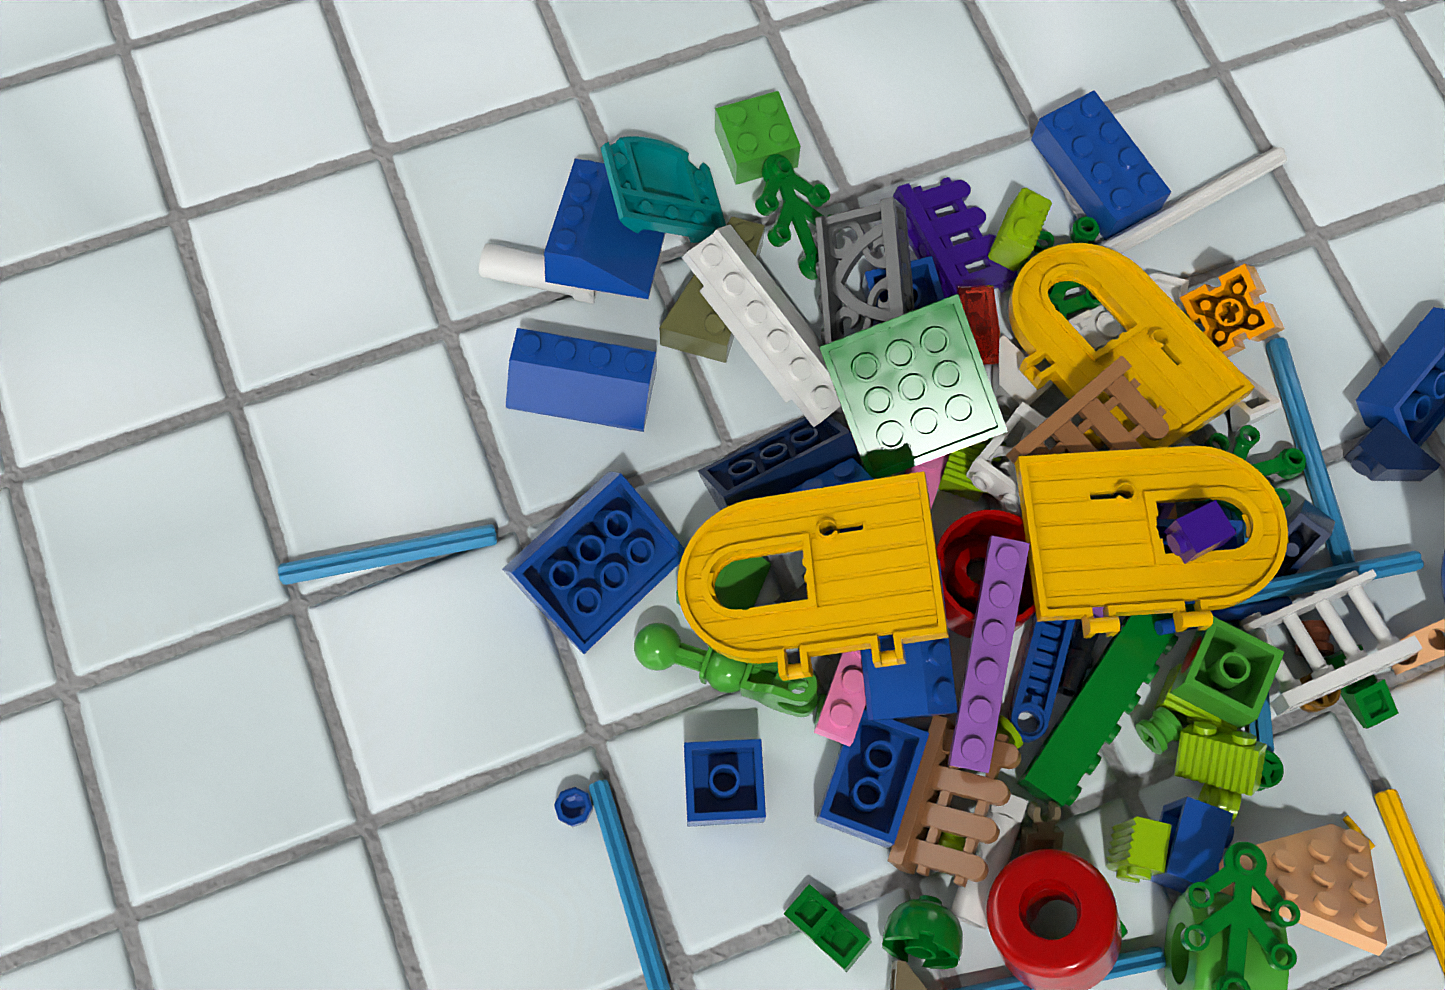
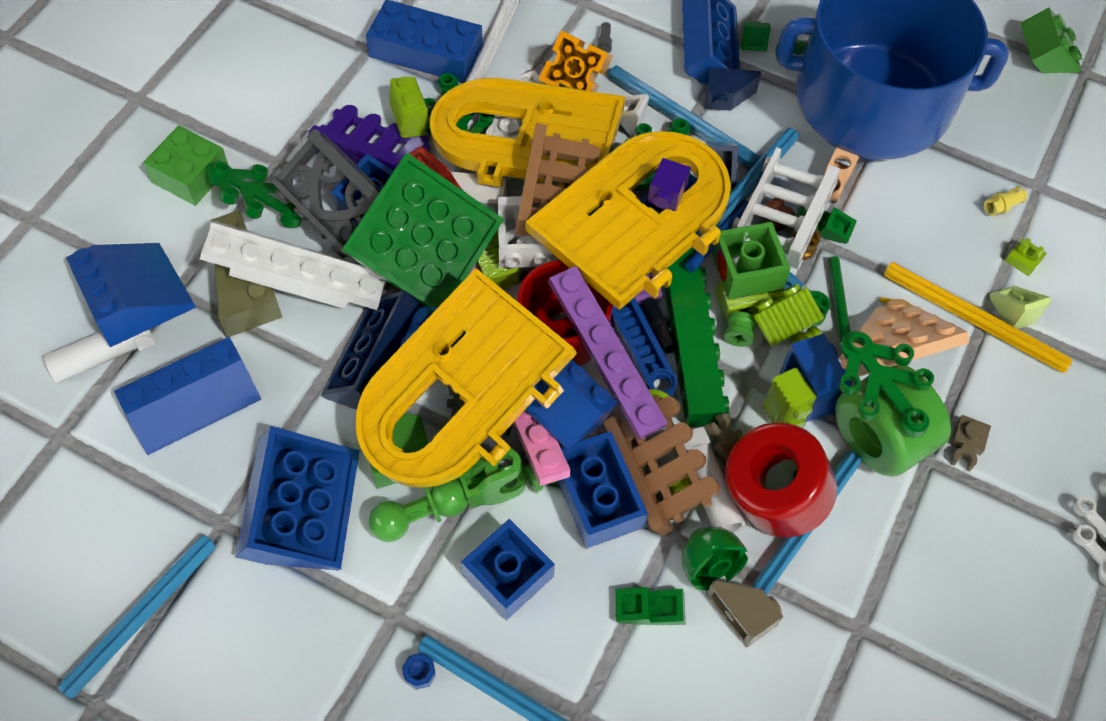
camera: 40 degrees left, 10 degrees down
teal slope [600,136,726,243] -> none
none -> dark grey bar [597,22,612,53]
none -> green bar [828,256,851,344]

